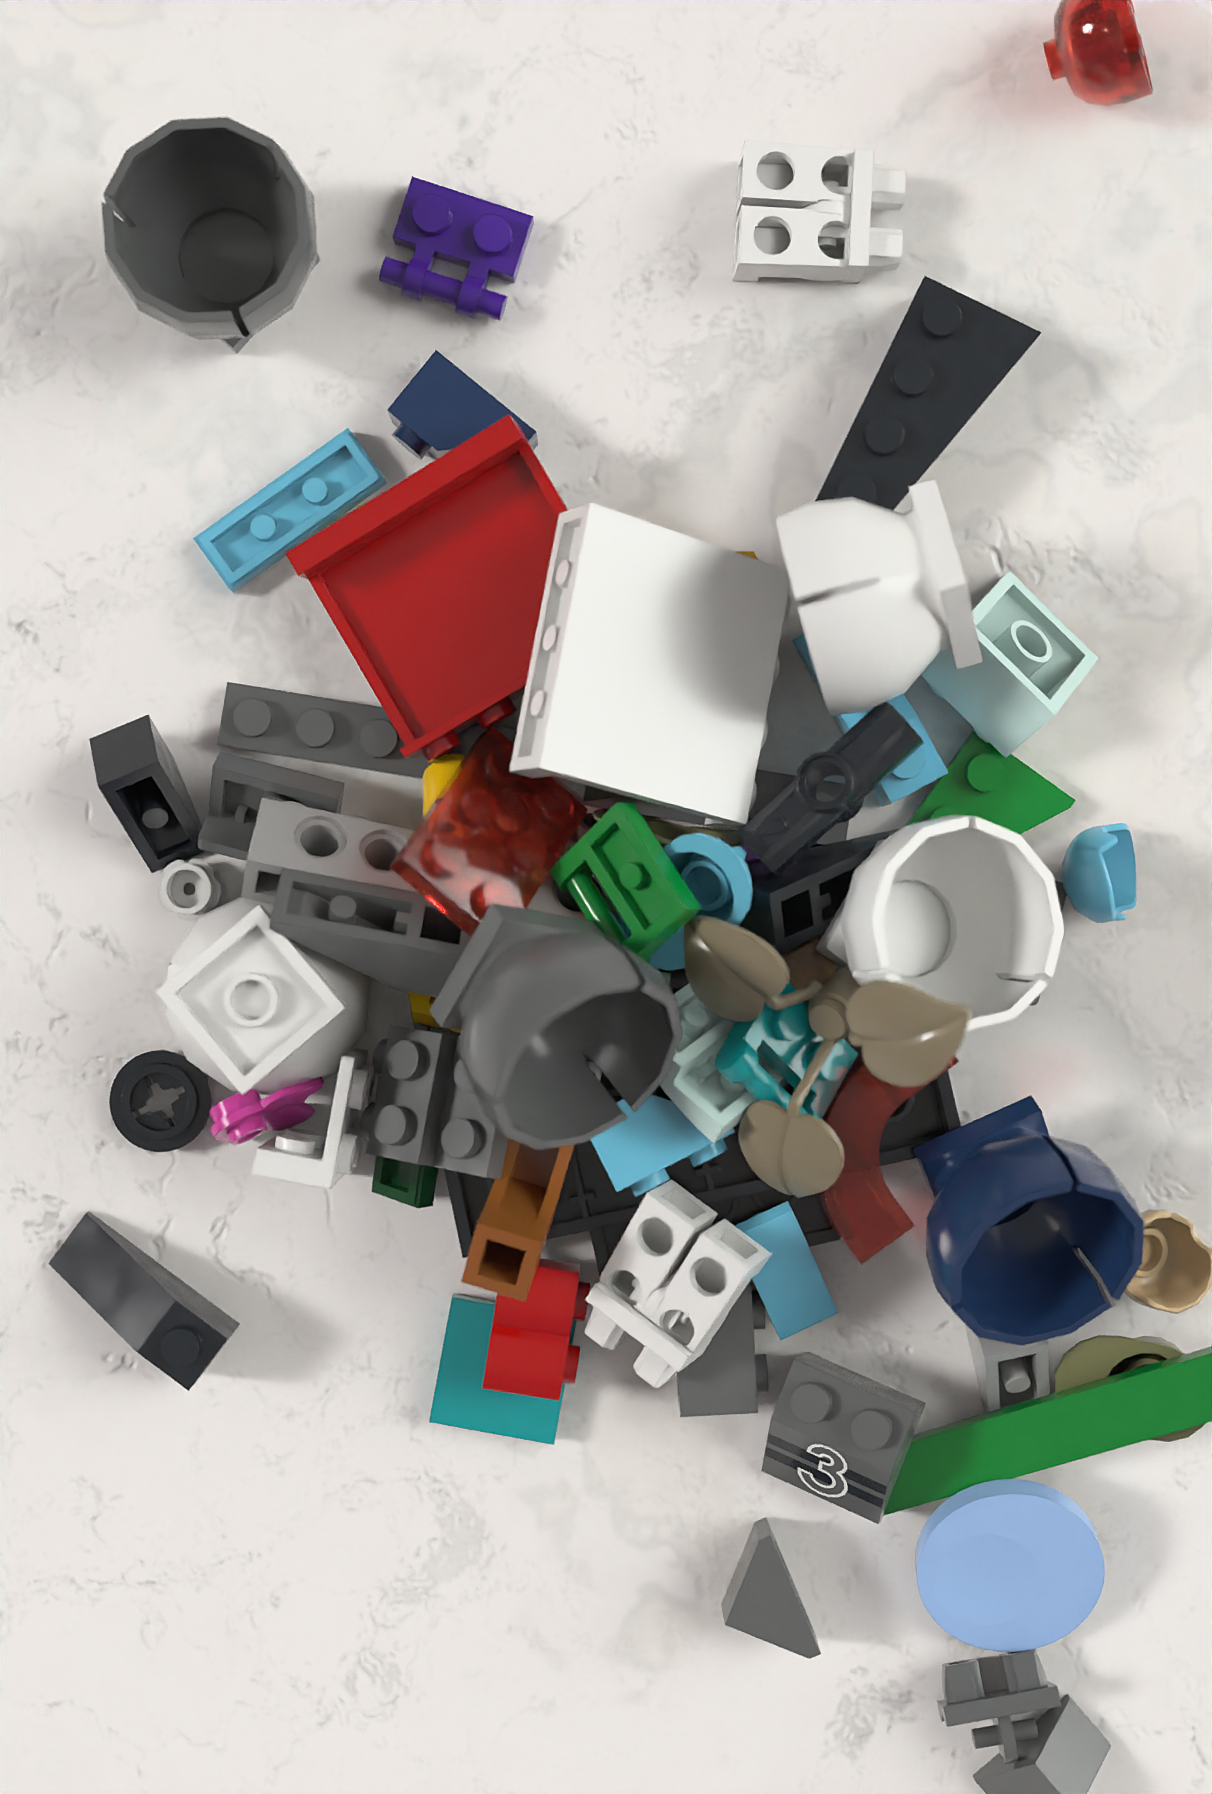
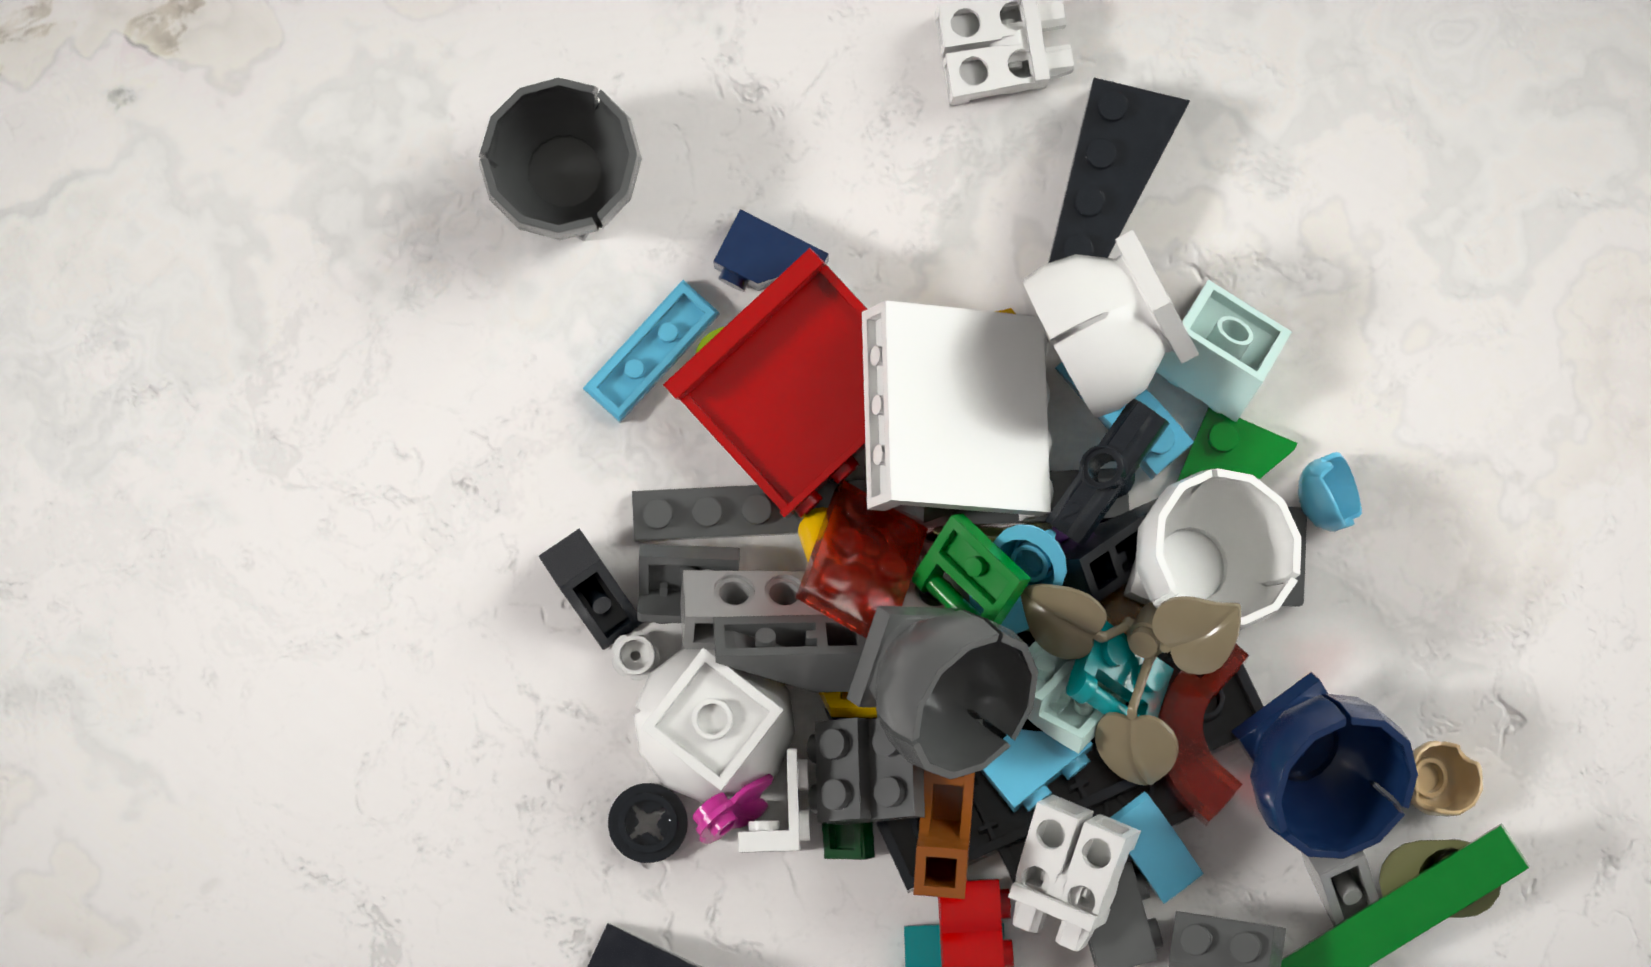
camera: 15 degrees left, 5 degrees down
dark purple plate [379,176,534,321] -> none

